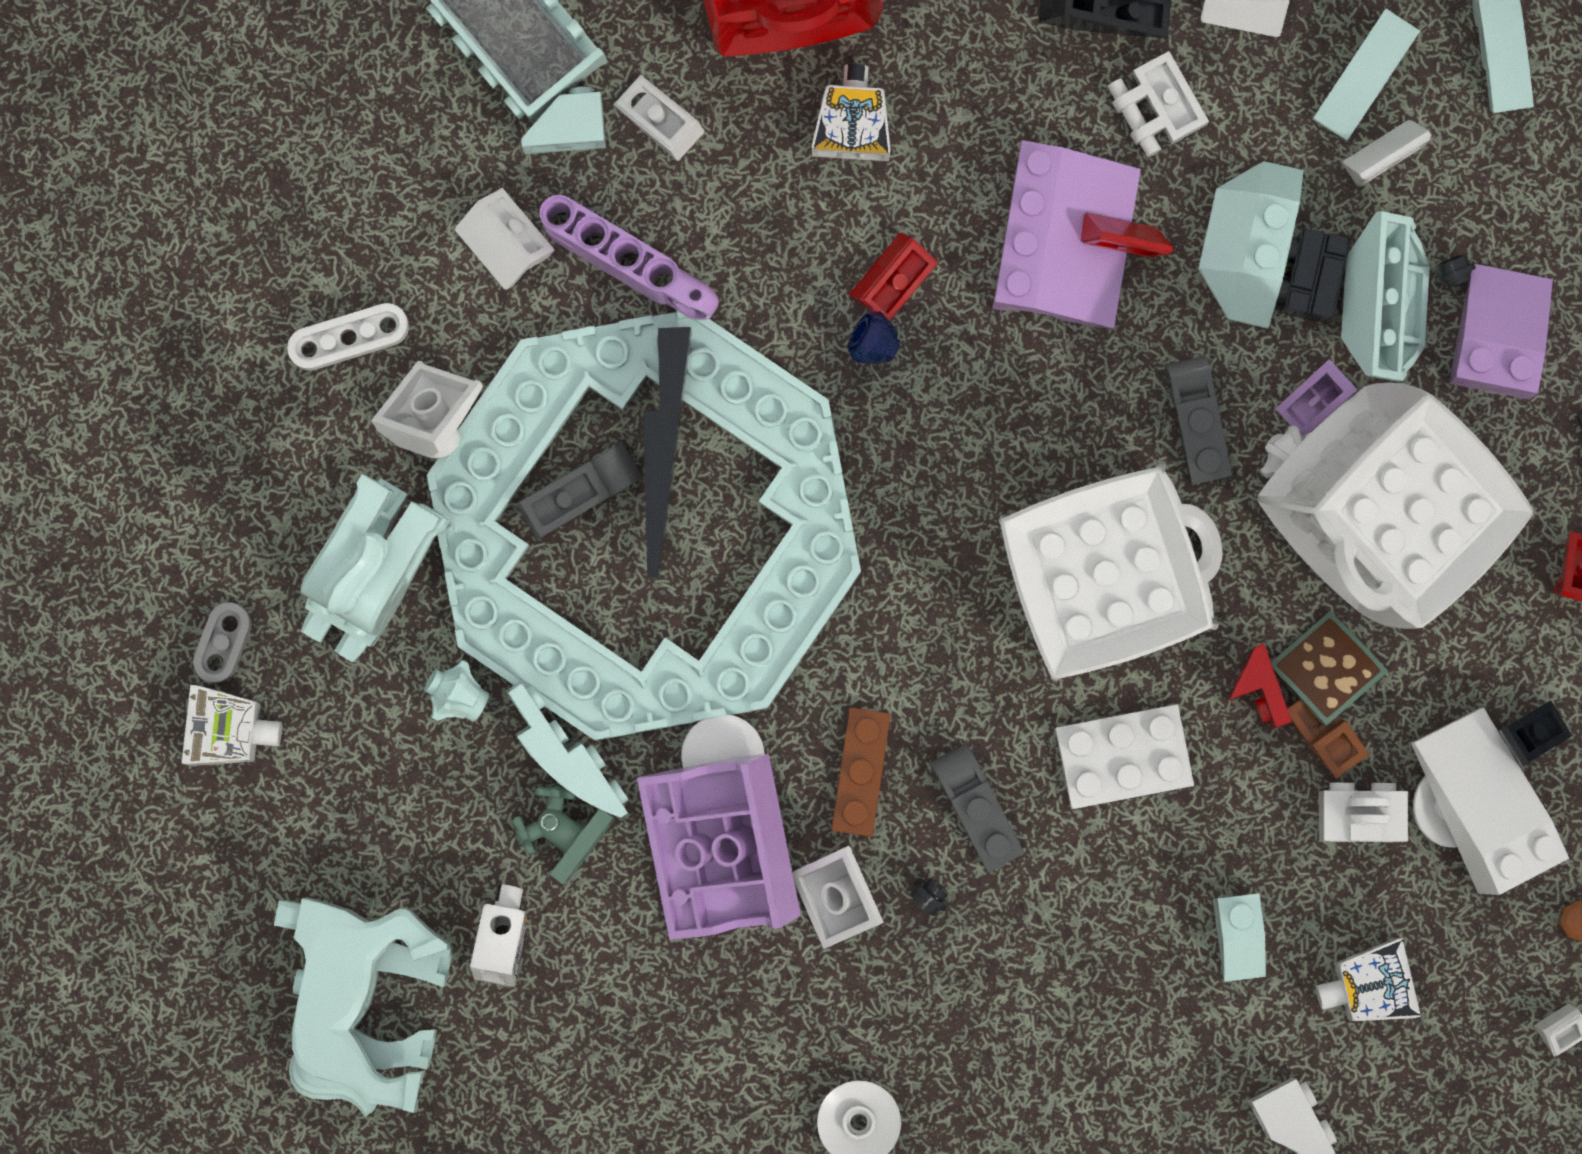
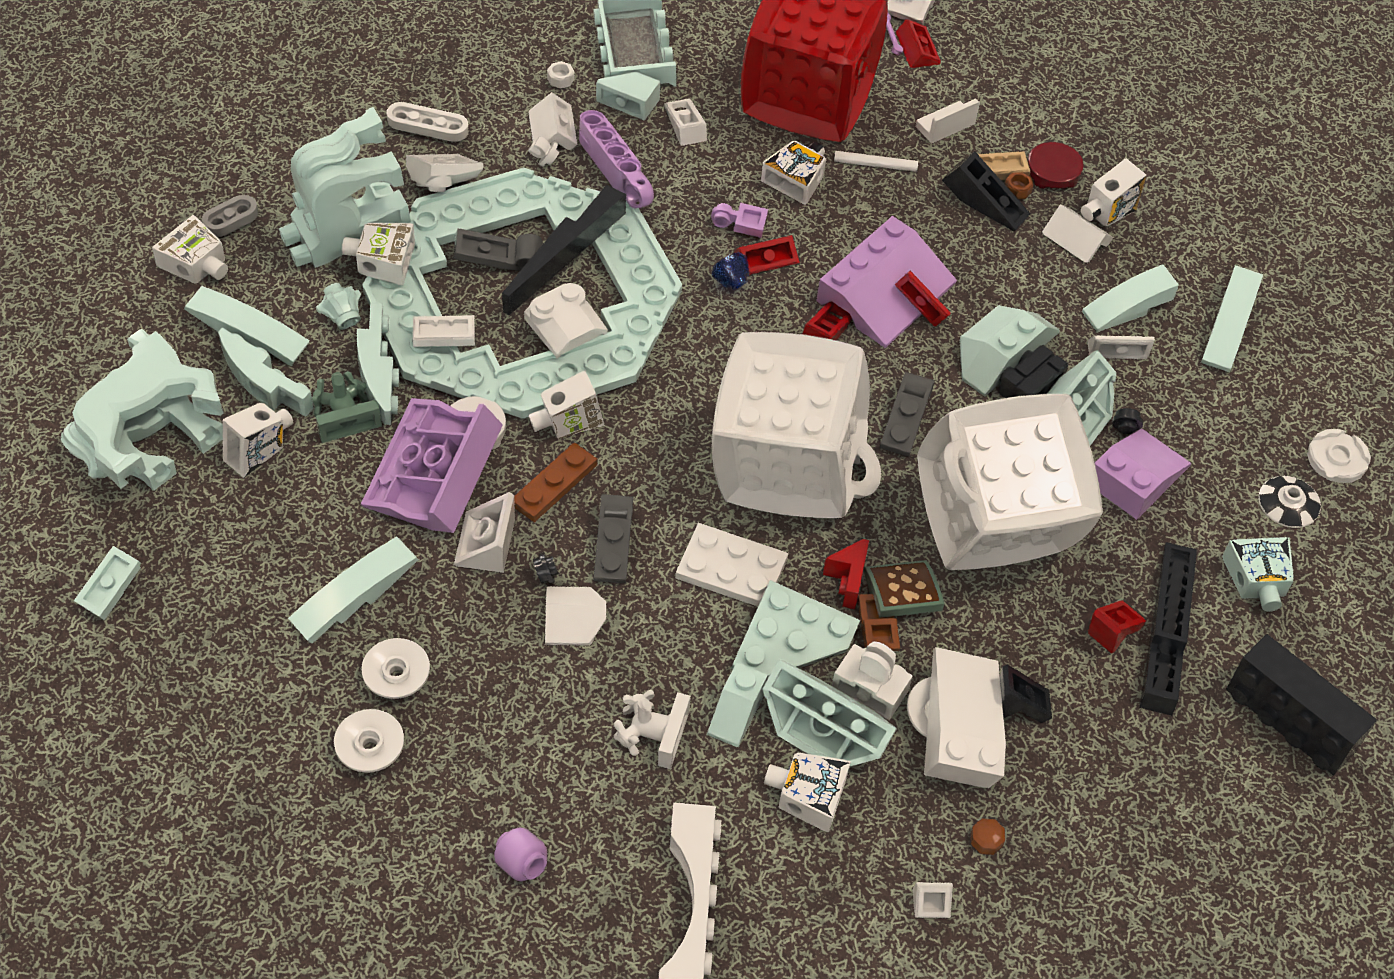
camera: 25 degrees right, 30 degrees down
white plate [1107,51,1209,157] -> none
none -> light aqua slope [184,286,309,366]
none -> light aqua slope [218,328,314,417]
none -> light aqua slope [288,537,419,643]
none -> white torso [342,223,415,285]
none -> white plate [413,315,475,347]
none -> white slope [524,283,608,358]
none -> white plate [528,136,559,166]
none -> white torso [528,371,605,439]
none -> white slope [545,587,606,646]
none -> white tile [547,61,574,88]
none -> white piece [614,690,691,769]
none -> lavender plate [711,203,768,238]
none -> light aqua plate [731,580,860,679]
none -> light aqua wedge [763,659,897,766]
none -> red slope [802,301,853,341]
none -> white bar [834,151,918,172]

